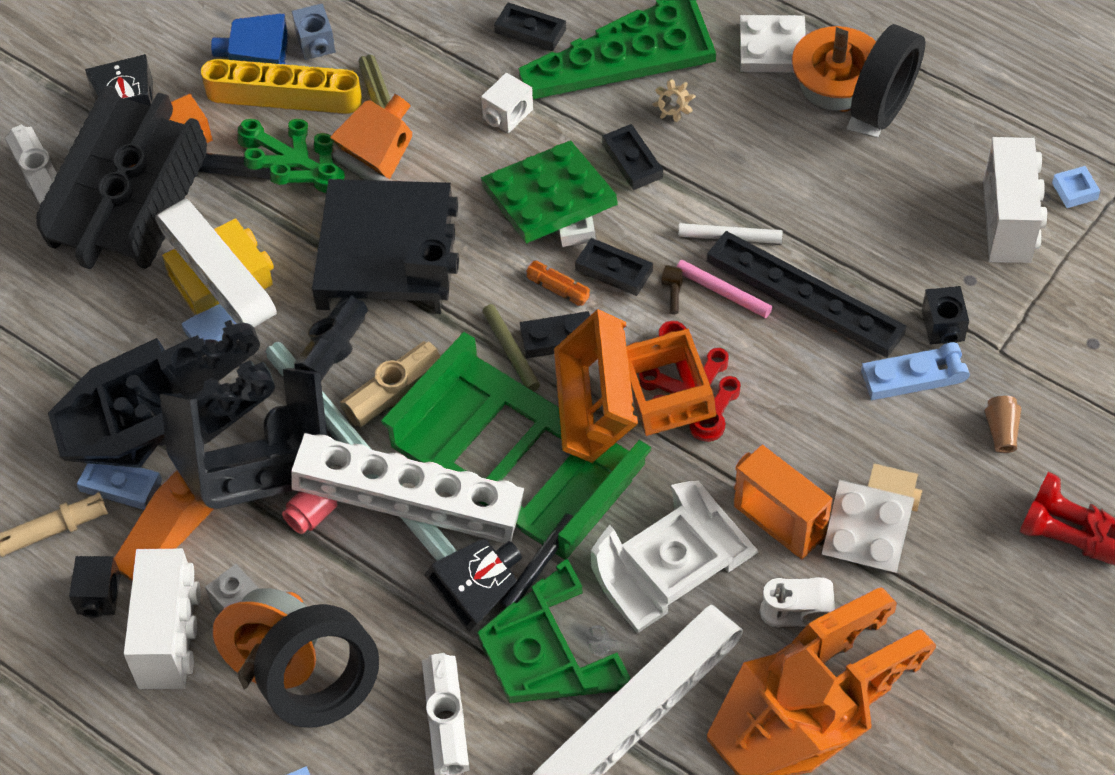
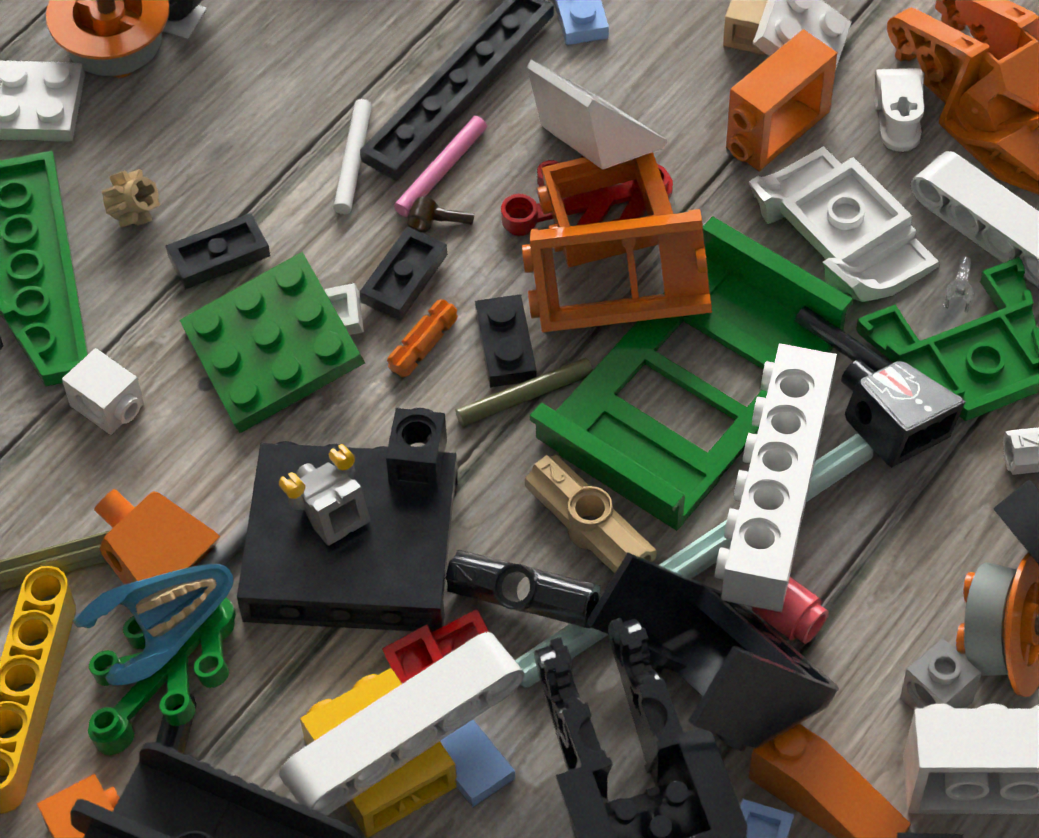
camera: 90 degrees left, 0 degrees up
none -> dark azure animal [73,564,234,685]
none -> light grey piece [279,444,371,546]
none -> red slope [382,609,490,684]
none -> white slope [527,60,668,170]

